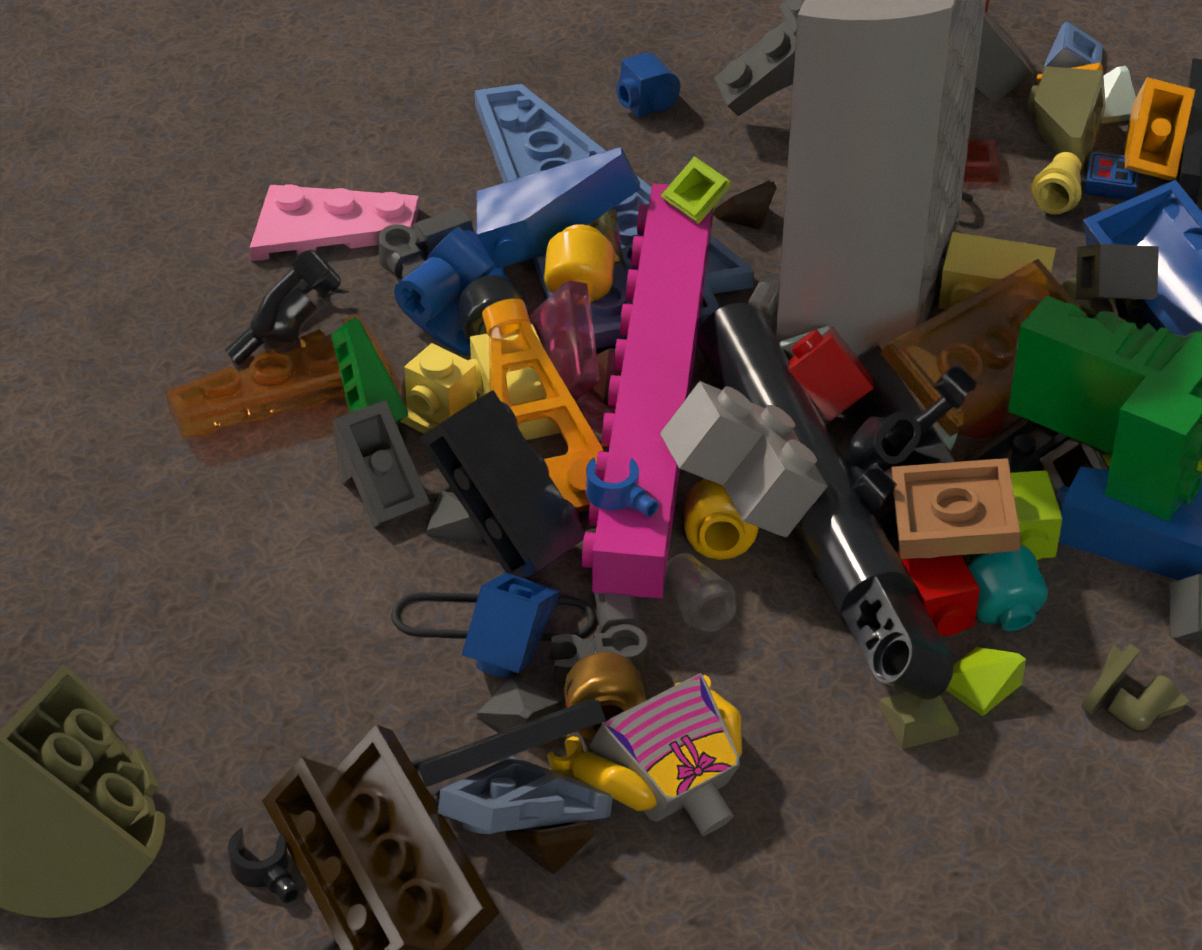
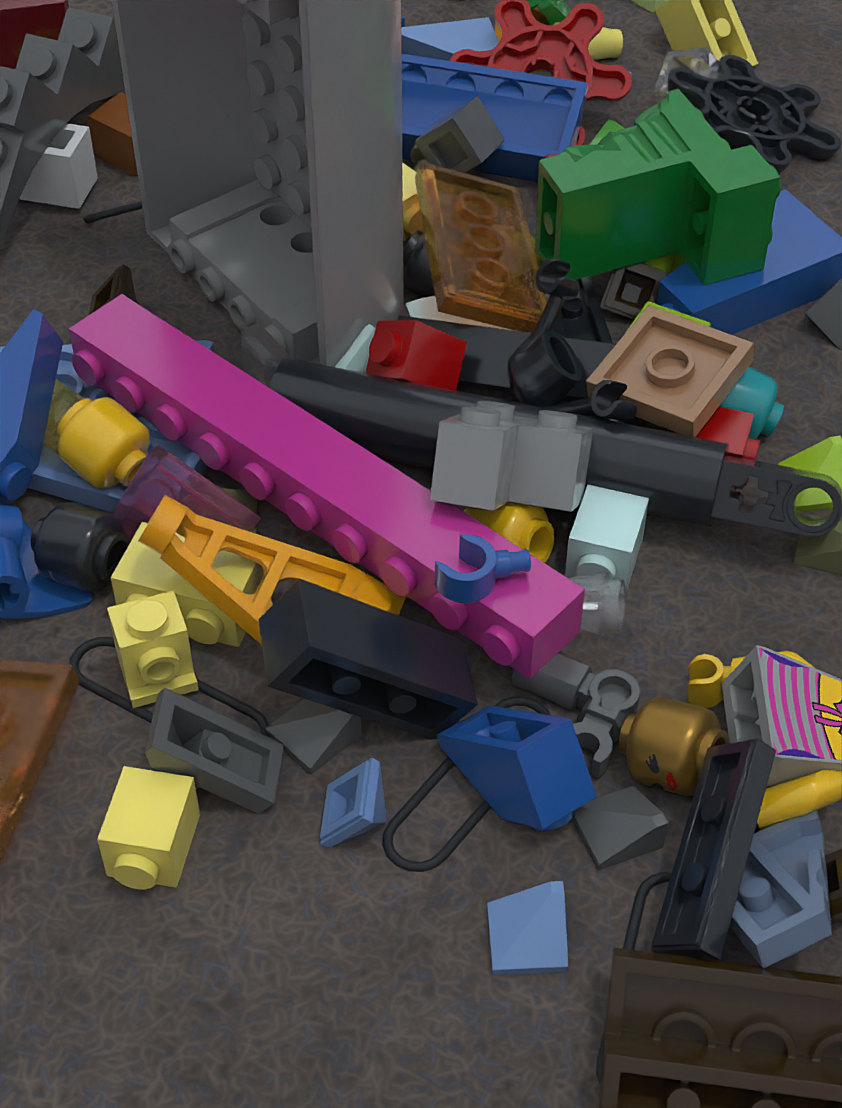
camera: 55 degrees left, 5 degrees up
green slope [331,317,409,423] -> none
lime slope [661,156,733,224] -> none
none -> light yellow brick [97,766,200,890]
none -> medium blue slope [320,758,387,847]
none -> medium blue slope [487,881,568,975]
none -> light aqua brick [565,484,649,592]

